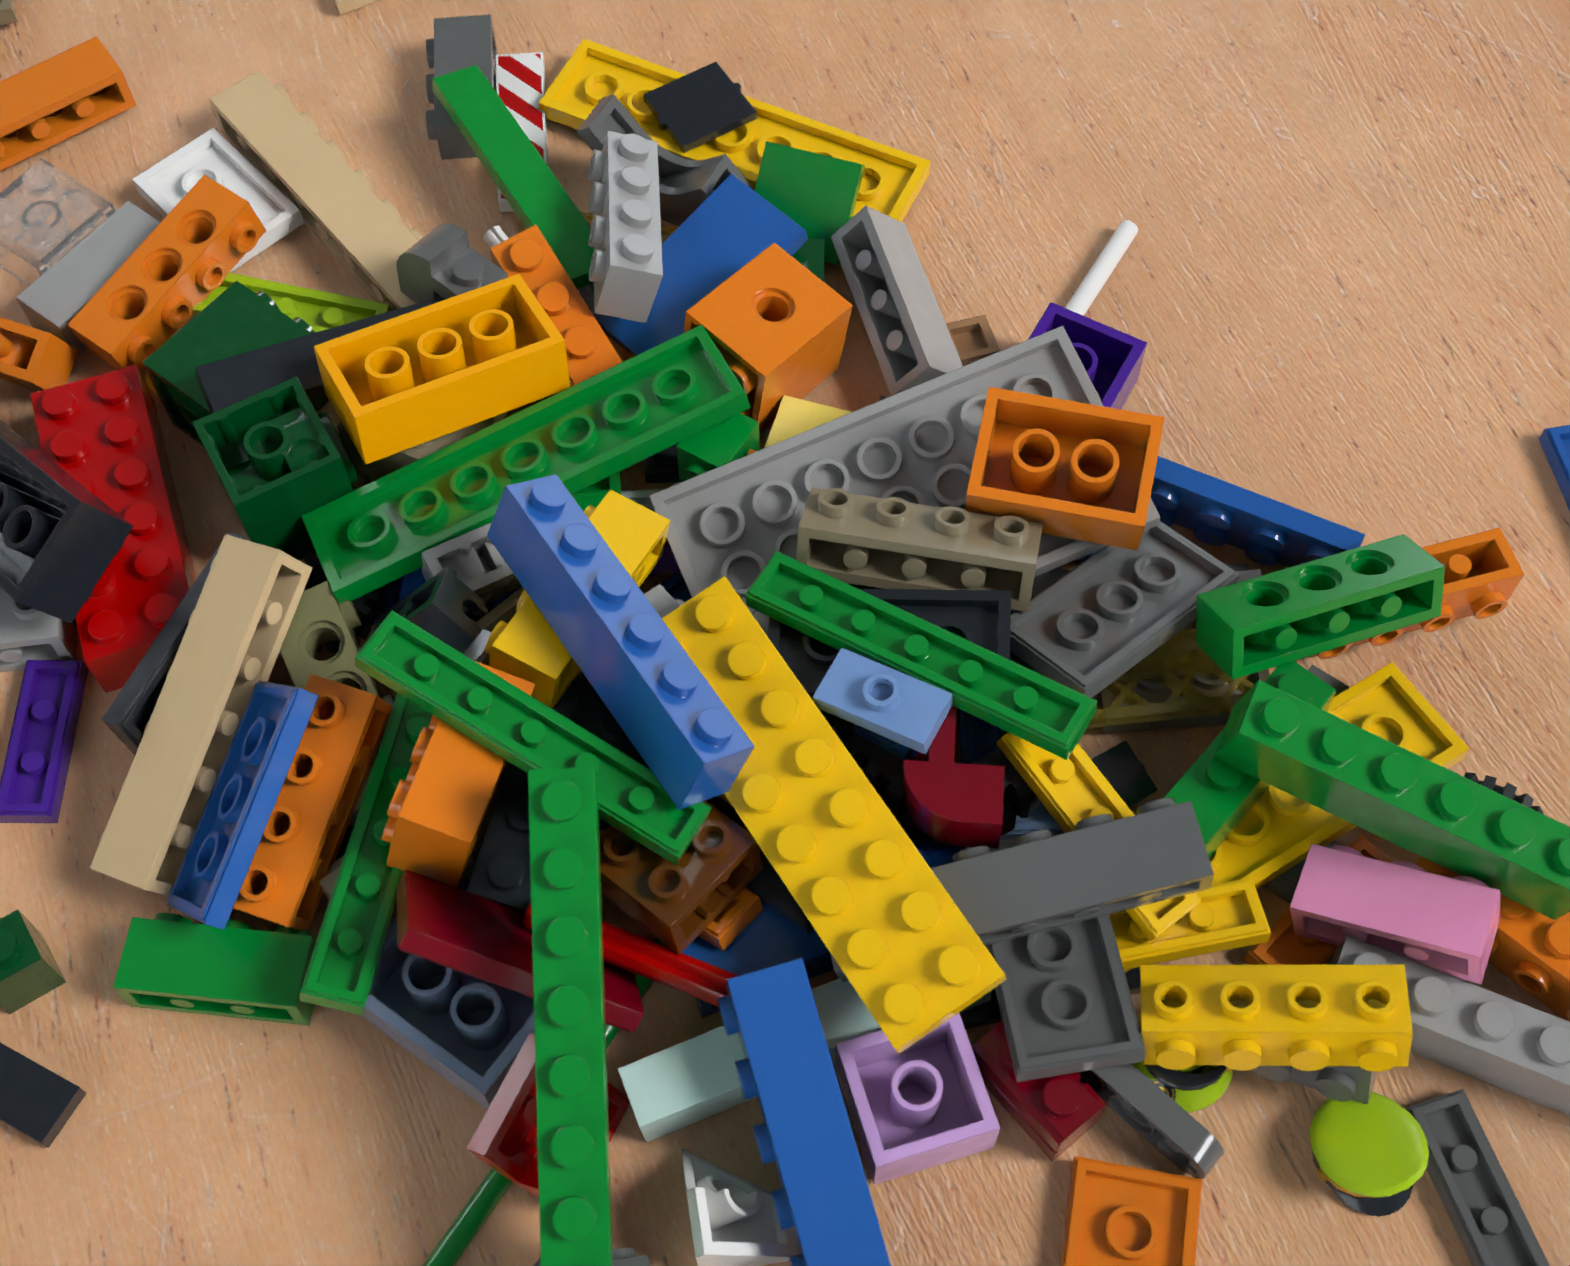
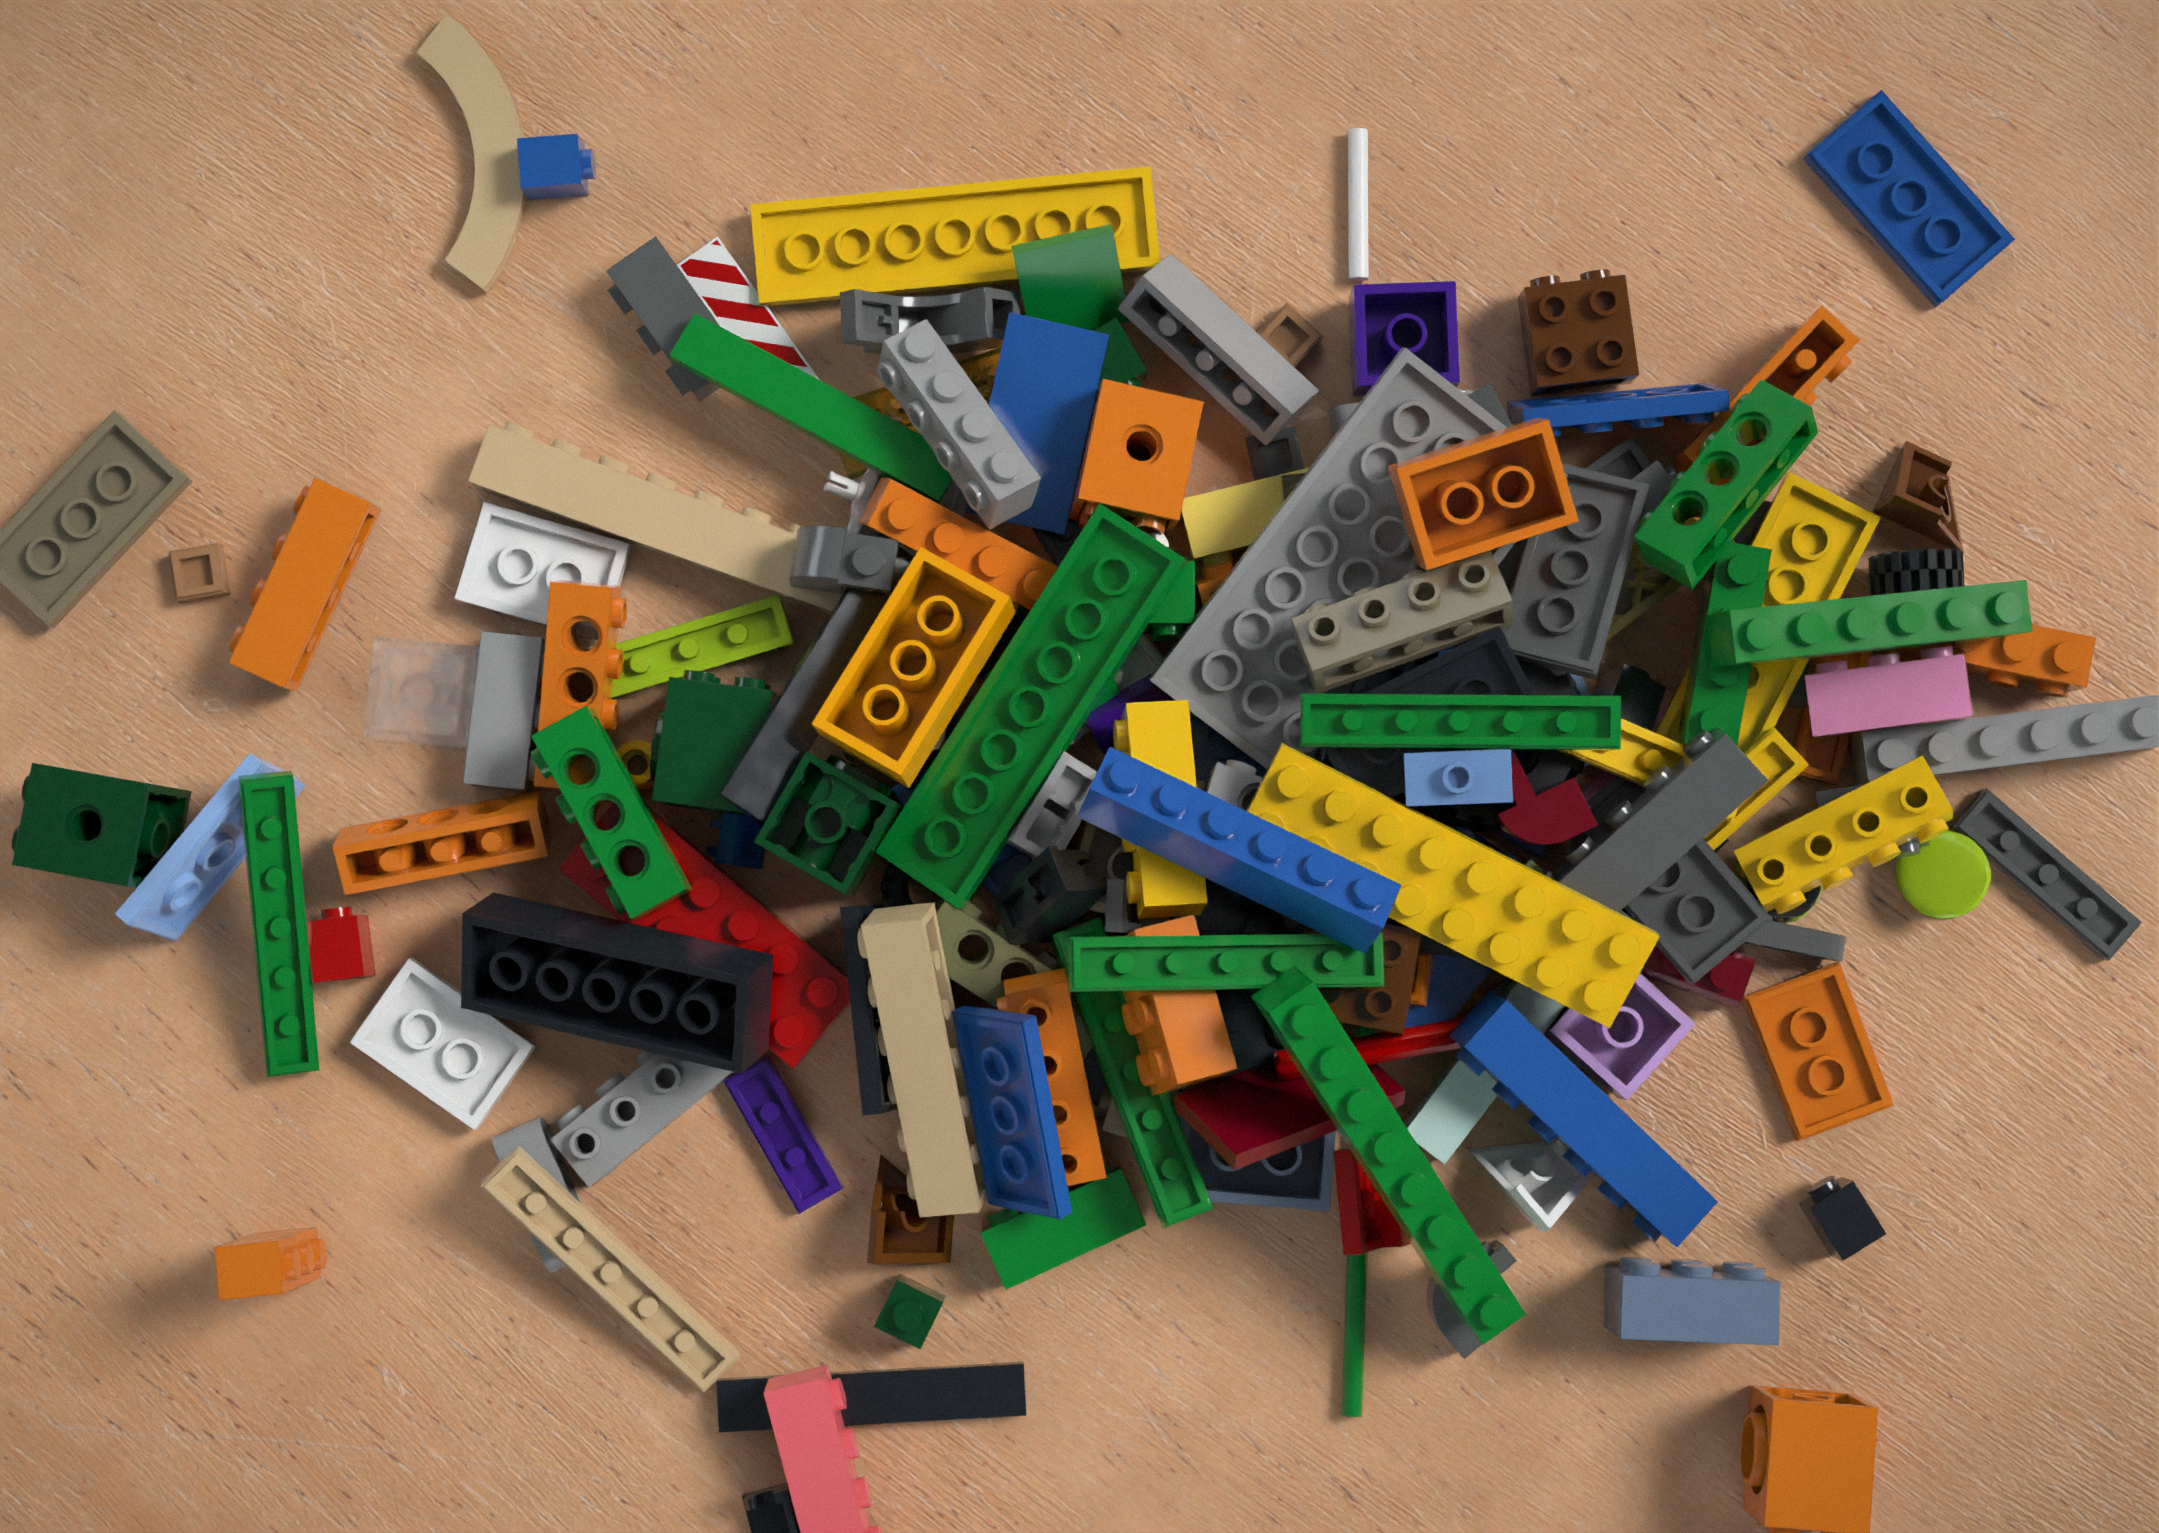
camera: 30 degrees left, 25 degrees up
black piece [643,61,757,153] -> none
none -> green brick [531,706,693,920]
none -> blue tile [706,812,767,870]
none -> reddish brown slope [867,1154,954,1264]
none -> reddish brown brick [1518,269,1639,396]
none -> reddish brown slope [1873,441,1964,554]

